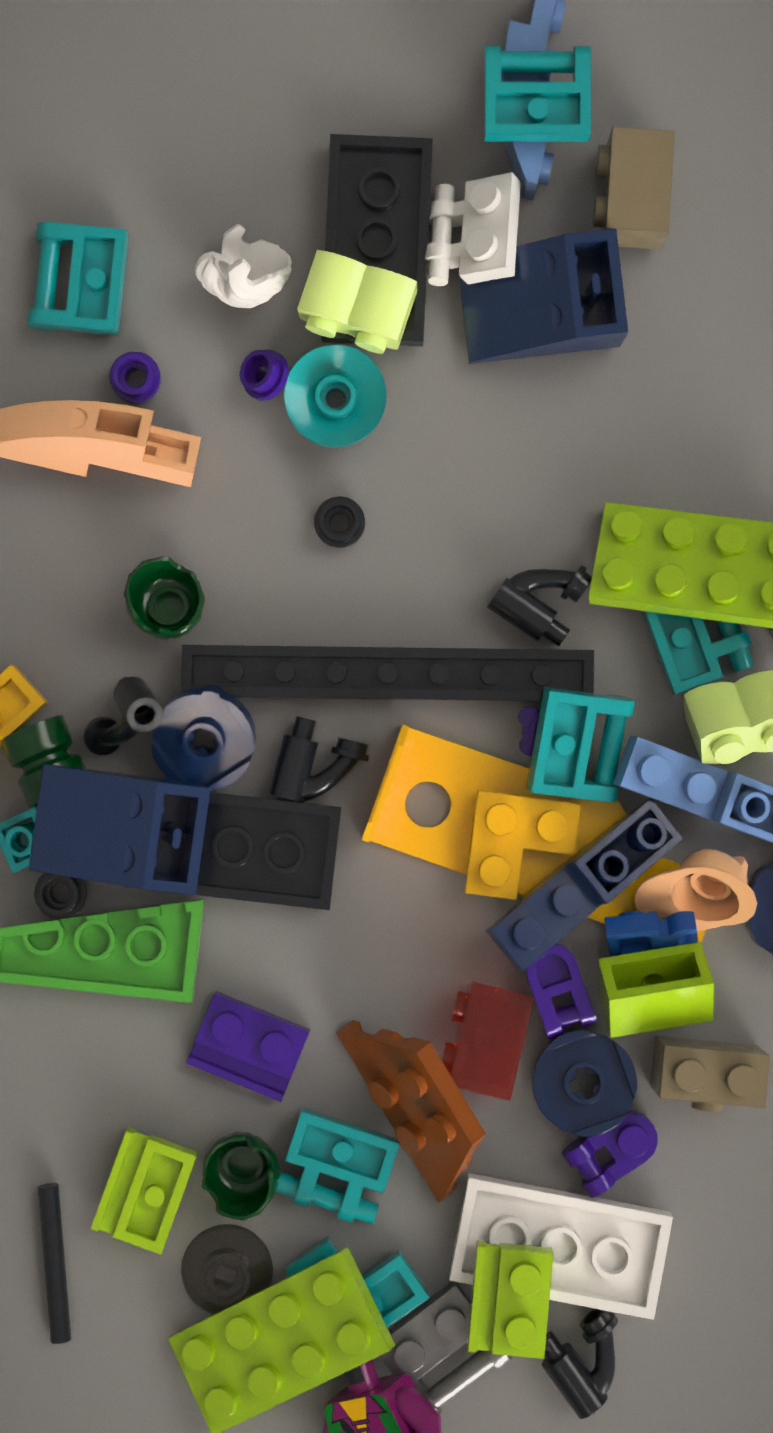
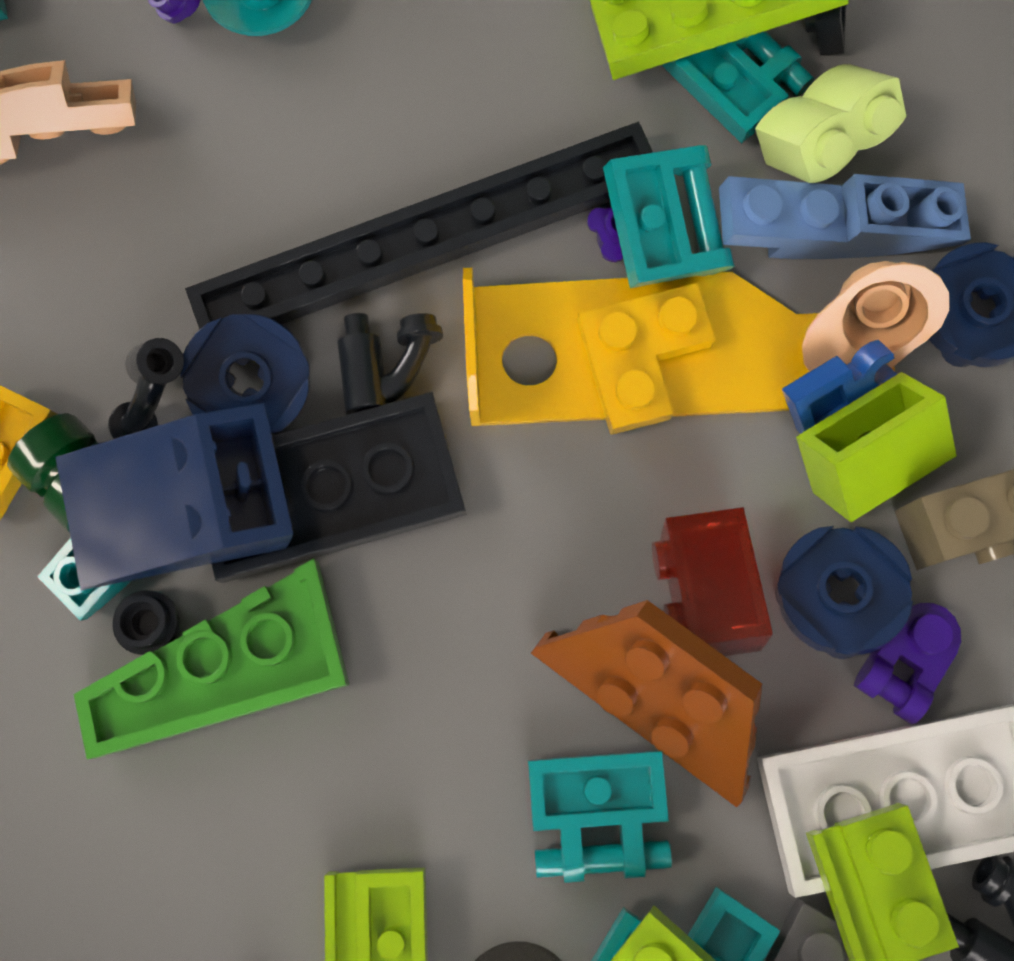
camera: 20 degrees left, 10 degrees down
dark purple plate [109,352,161,404] -> none
dark green hair [124,556,205,640] -> none
dark purple plate [186,991,310,1102] -> none
dark green hair [202,1132,280,1221] -> none
black plate [314,496,365,548] -> none
dark blue slope [486,798,683,972] -> none
black plant [487,565,592,646] -> none
dark purple plate [525,943,597,1039] -> none

